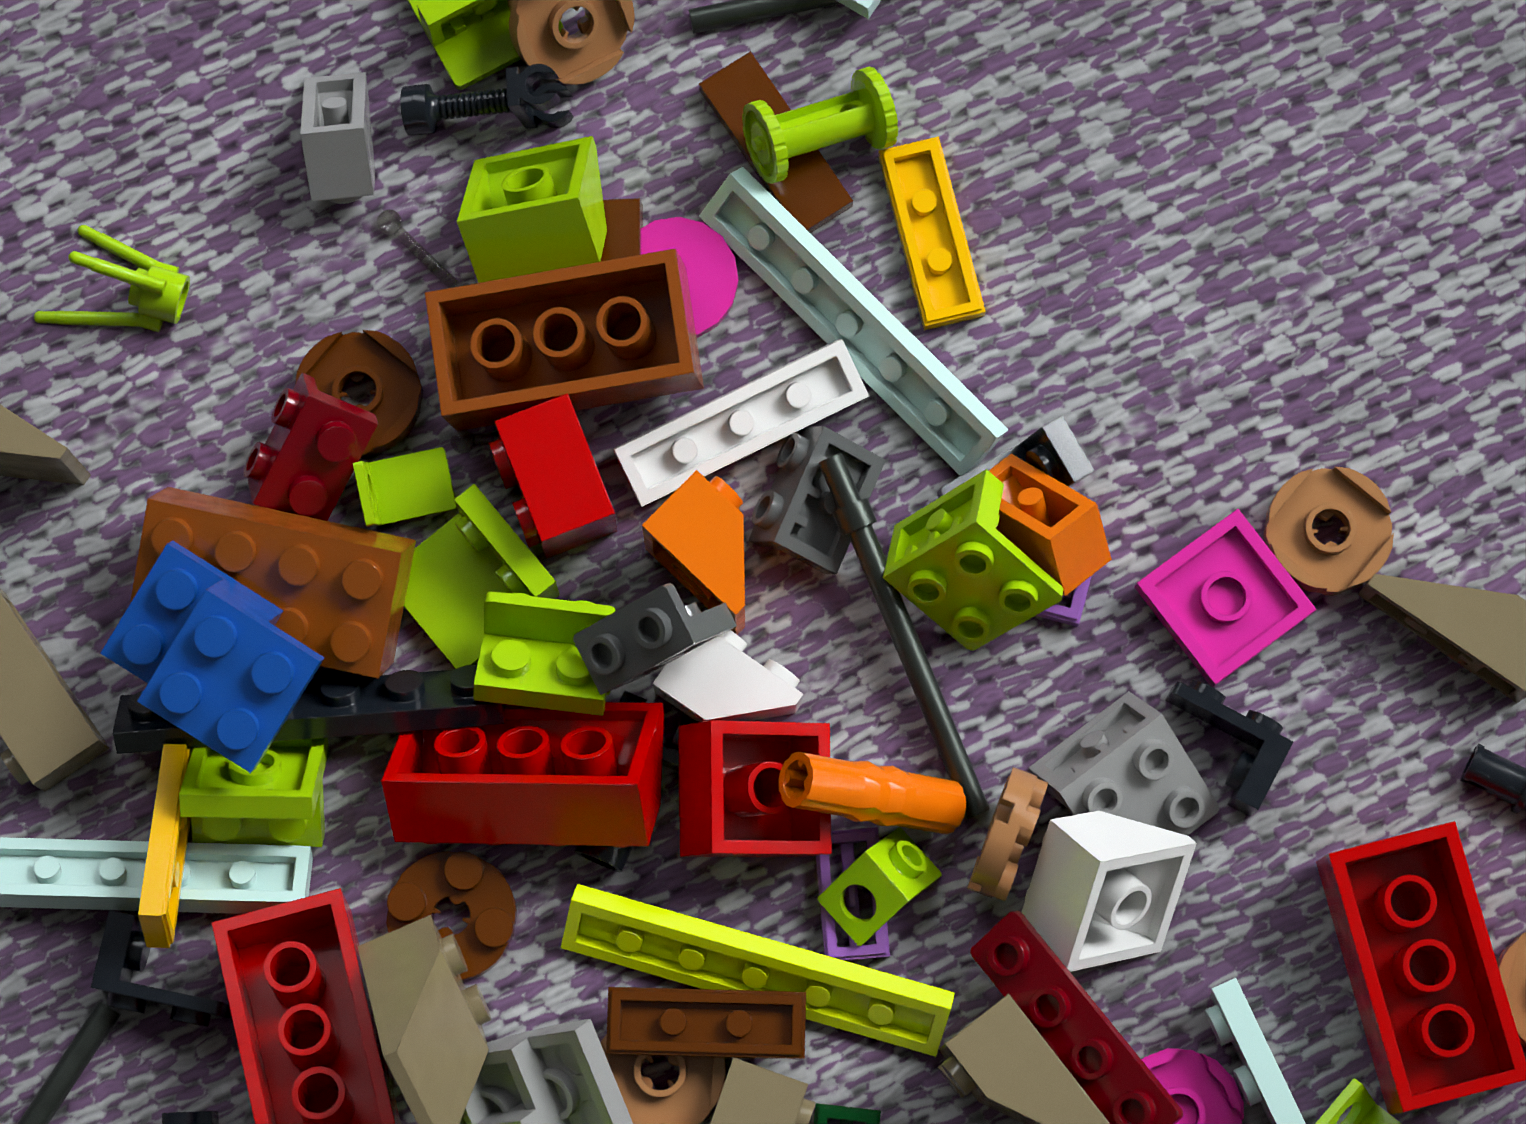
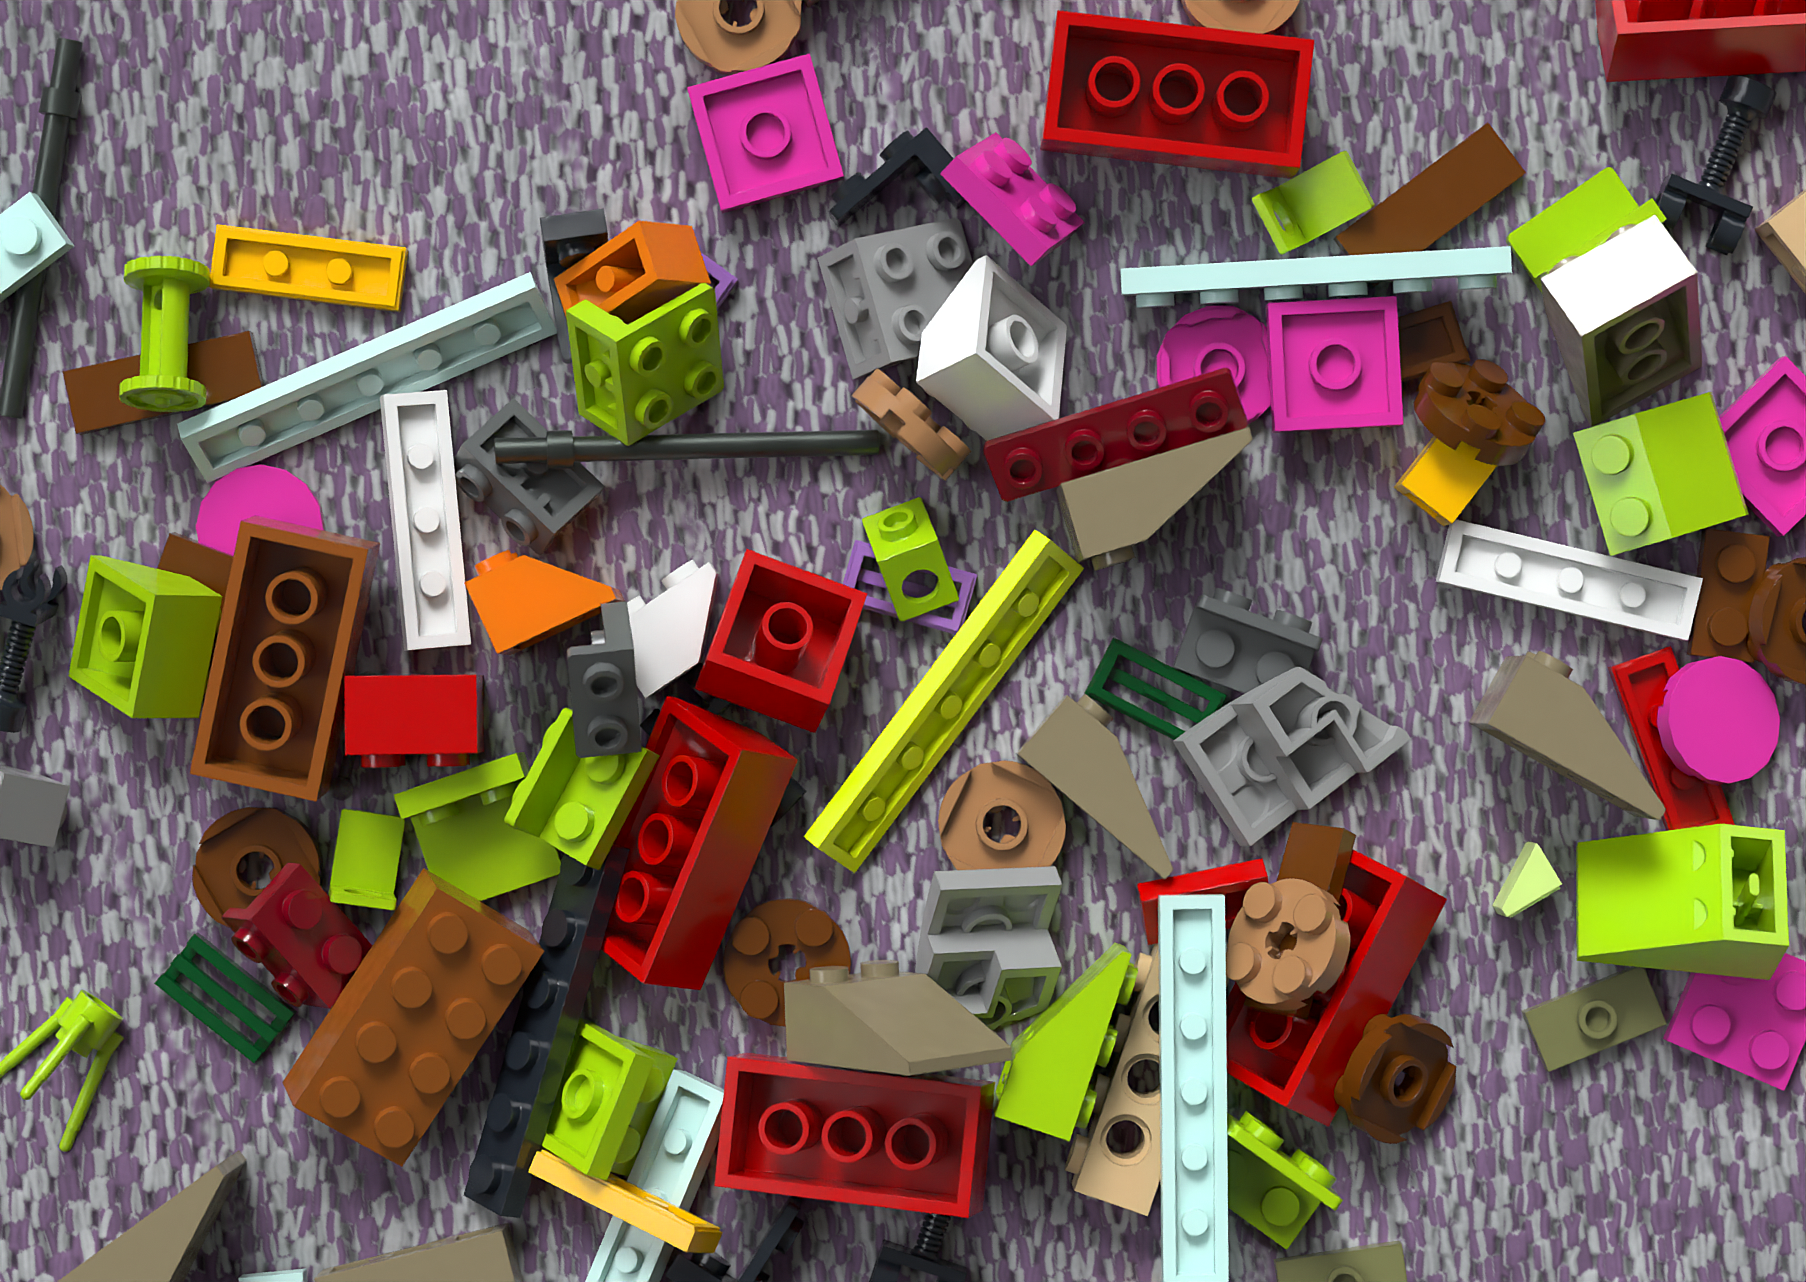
camera: 70 degrees left, 10 degrees up
blue bracket [100,541,325,773] -> none
clear smoke hinge [377,210,470,288] -> none
reddish brown tile [606,987,806,1060] -> none
orange axle [779,752,966,834] -> none
none -> dark green tile [154,933,297,1063]
none -> dark pink plate [940,132,1085,267]

